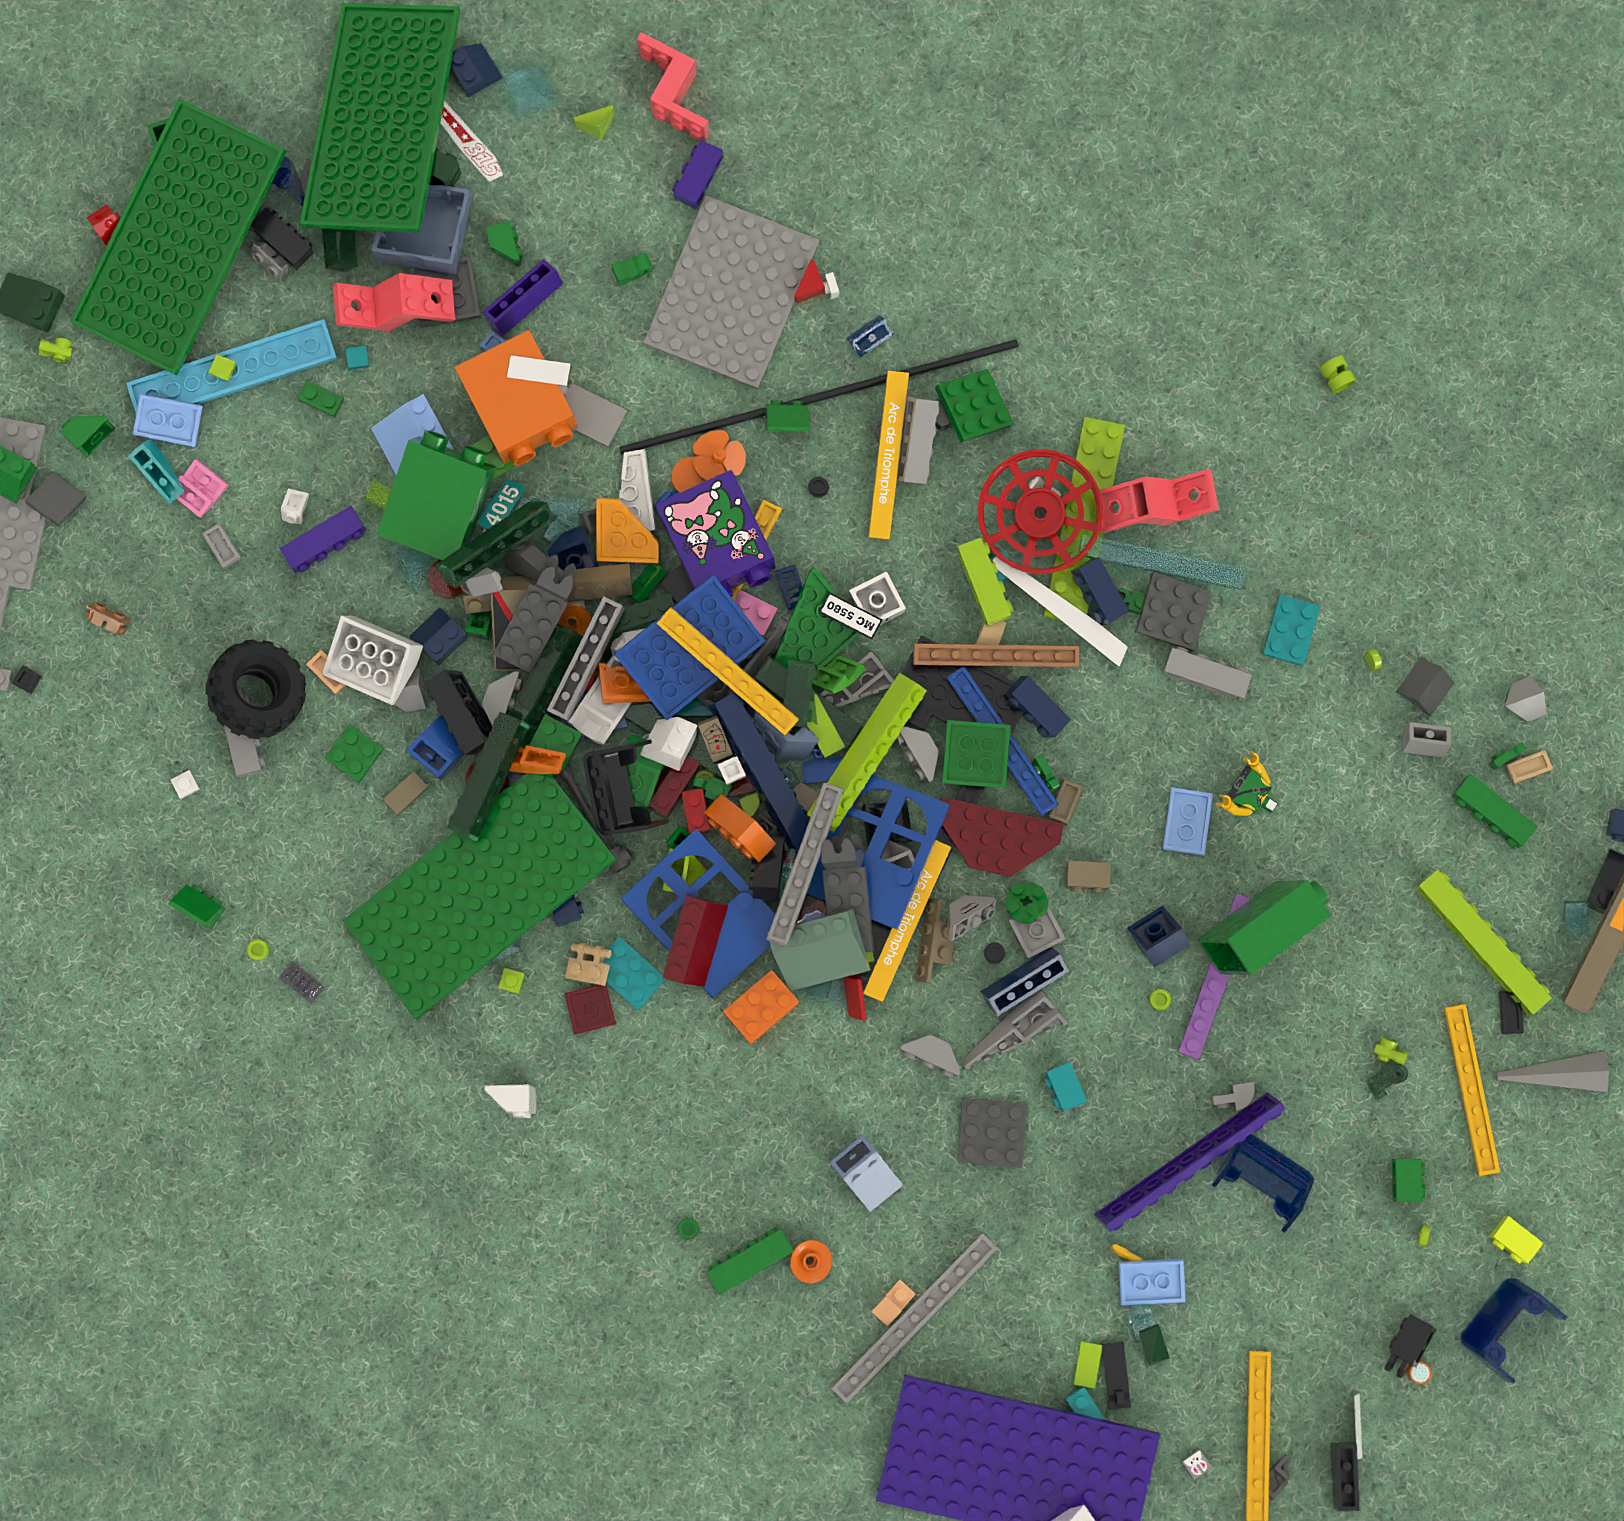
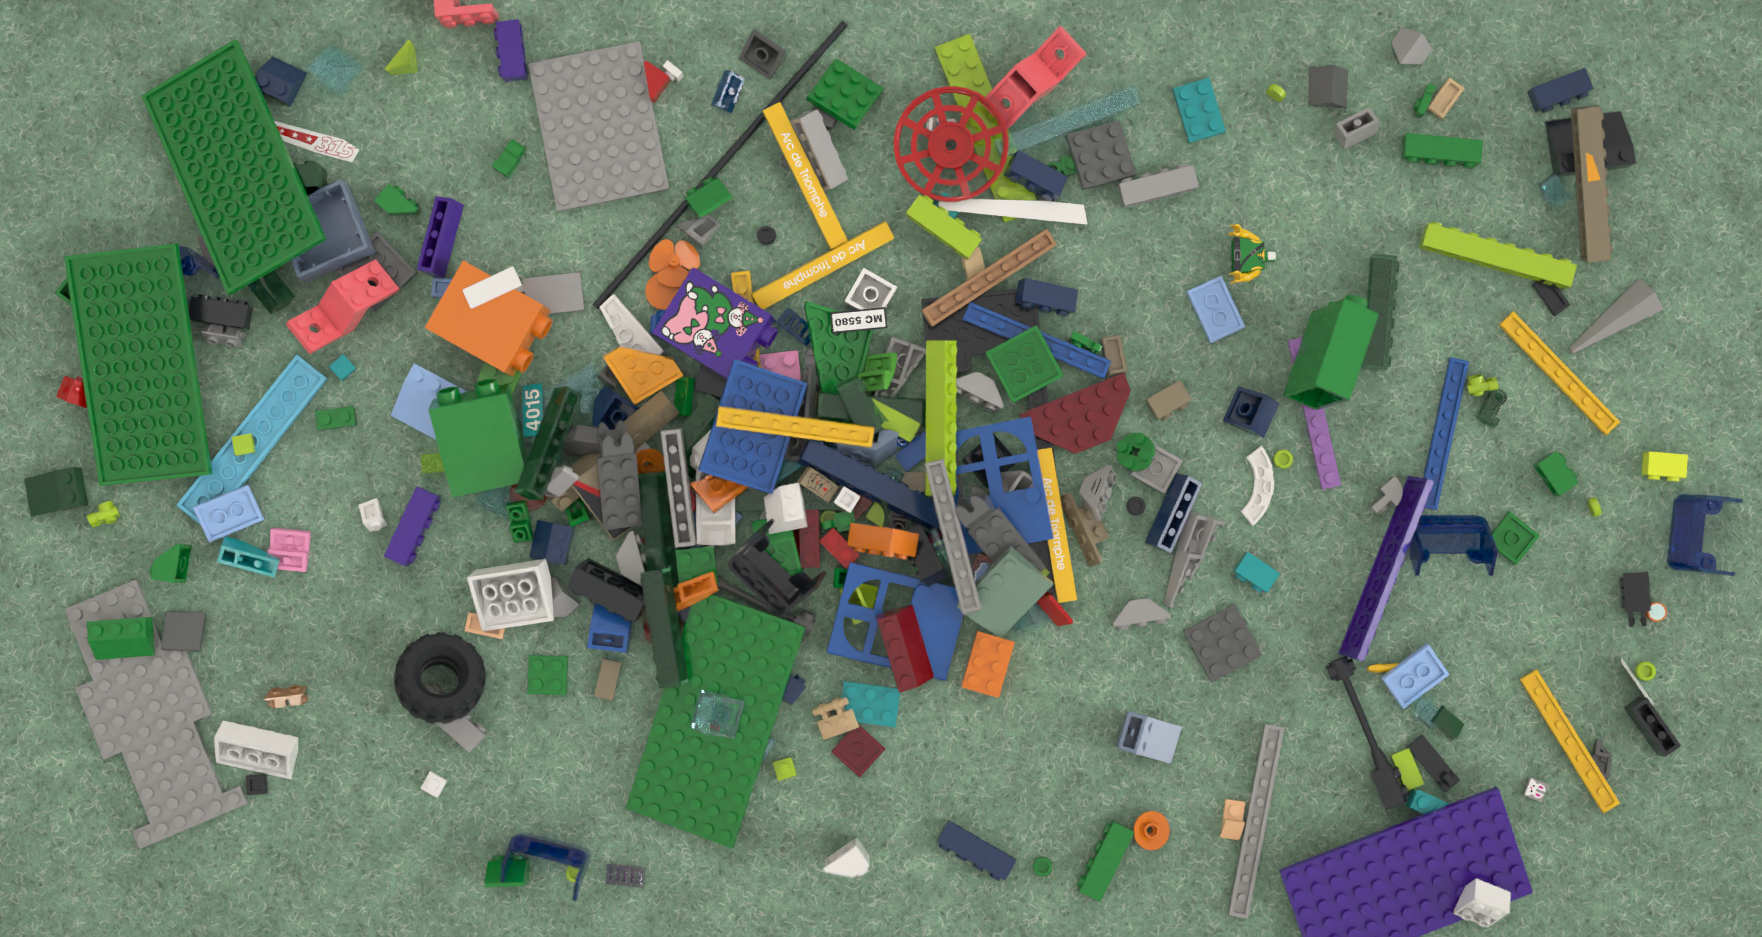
camera: 30 degrees left, 5 degrees up
light grey plate [201,523,242,569] -> none
none -> white slope [214,721,299,779]
none -> clear blue windscreen [500,832,591,901]
none -> green slope [505,500,533,543]
none -> light grey slope [675,214,721,247]
none -> clear light blue slope [691,690,745,739]
none -> dark grey slope [739,29,787,80]
none -> yellow tile [751,221,895,309]
none -> dark blue brick [937,820,1016,881]
none -> white tile [1240,445,1274,526]
none -> black bar [1326,656,1409,810]
none -> clear green brick [1361,254,1399,372]
none -> blue tile [1423,357,1469,510]
none -> green tile [1485,511,1540,565]
none -> lime tile [1635,661,1656,681]

